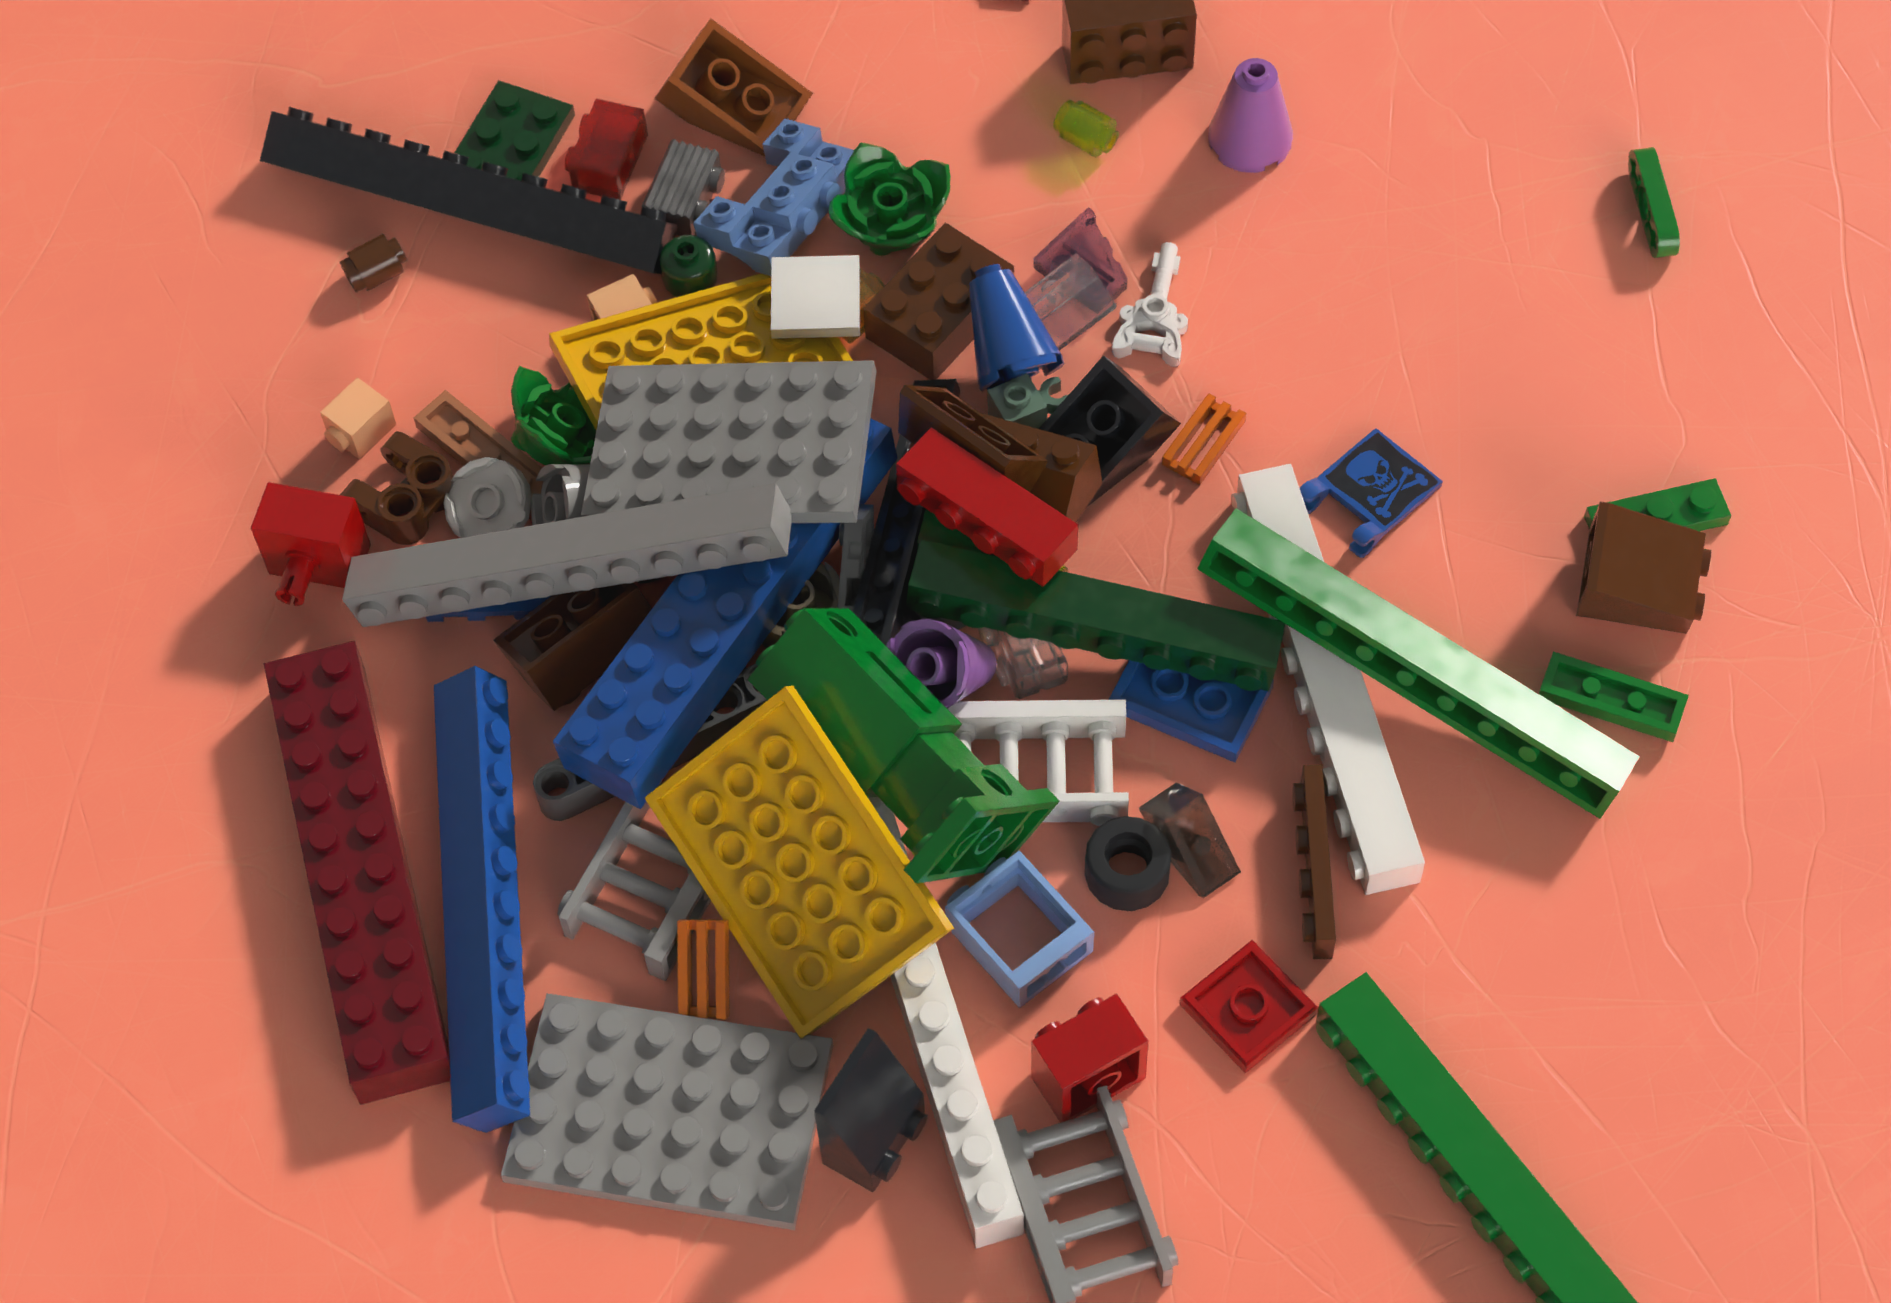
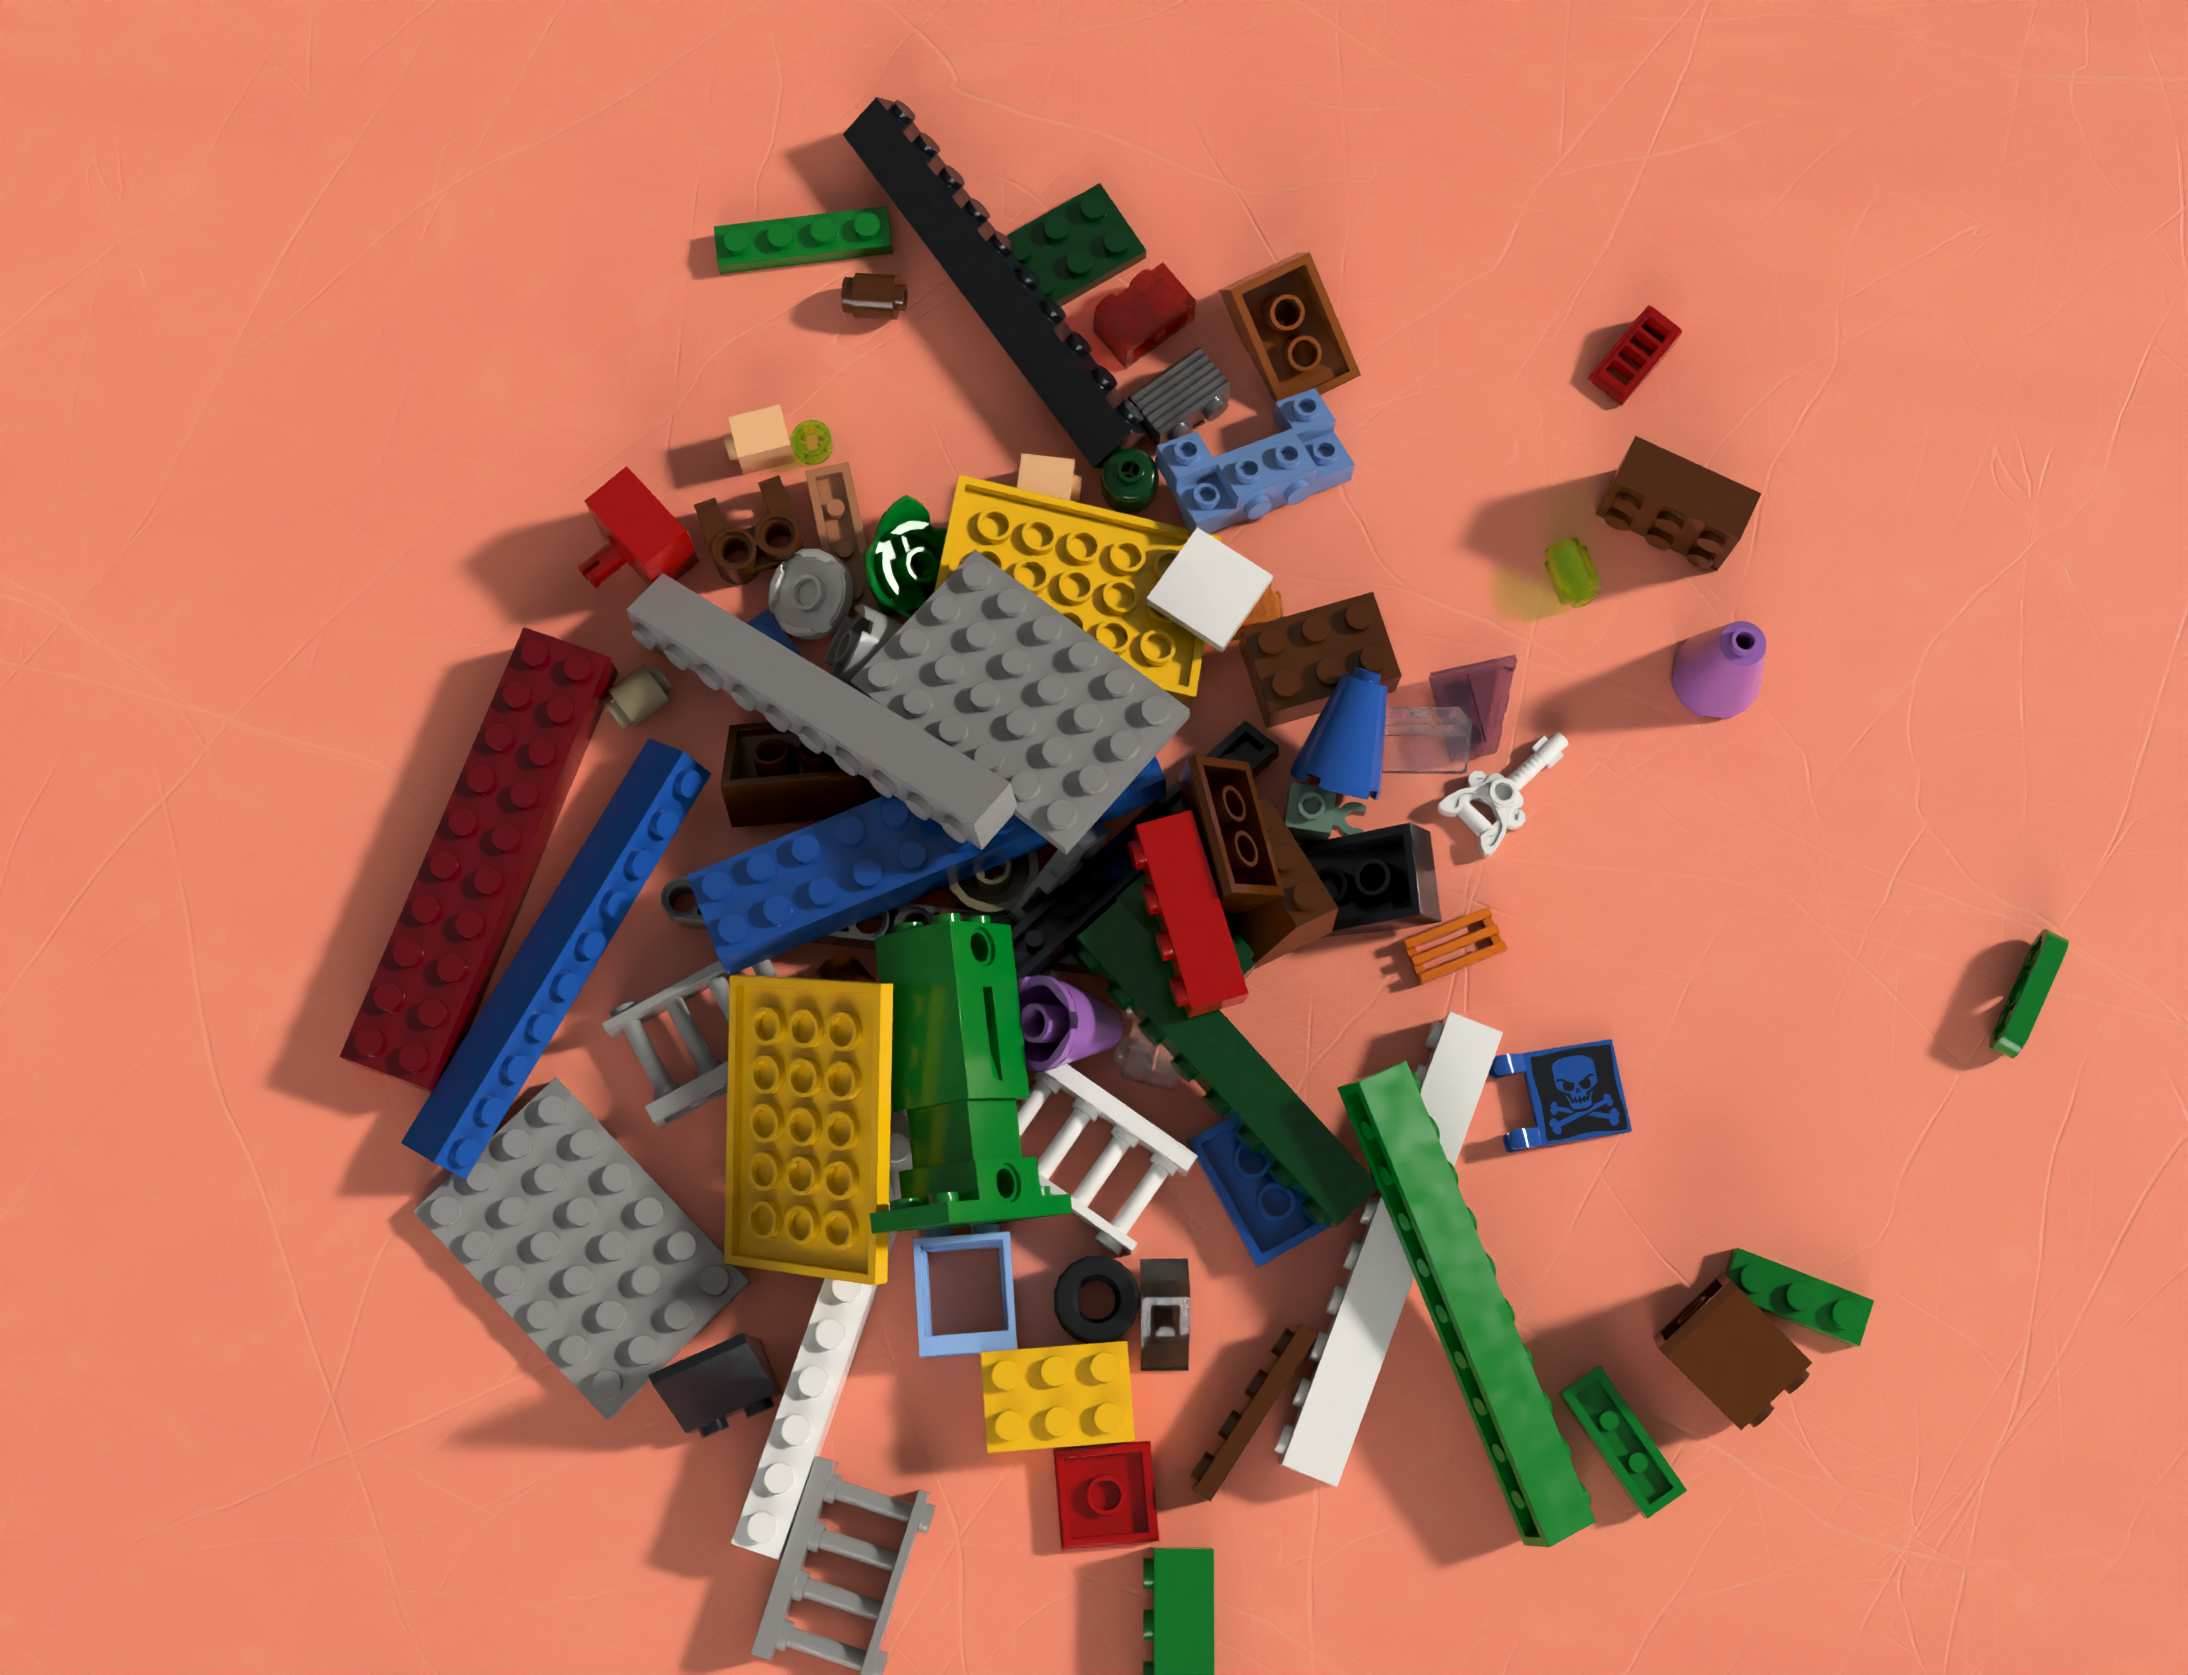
camera: 30 degrees right, 15 degrees up
orange tile [677,919,730,1019] -> none
green brick [829,142,951,256] -> none
red brick [1031,993,1149,1123] -> none
none -> dark tan brick [602,664,673,729]
none -> green plate [714,206,893,274]
none -> clear neon green bush [791,420,833,465]
none -> yellow brick [980,1341,1135,1453]

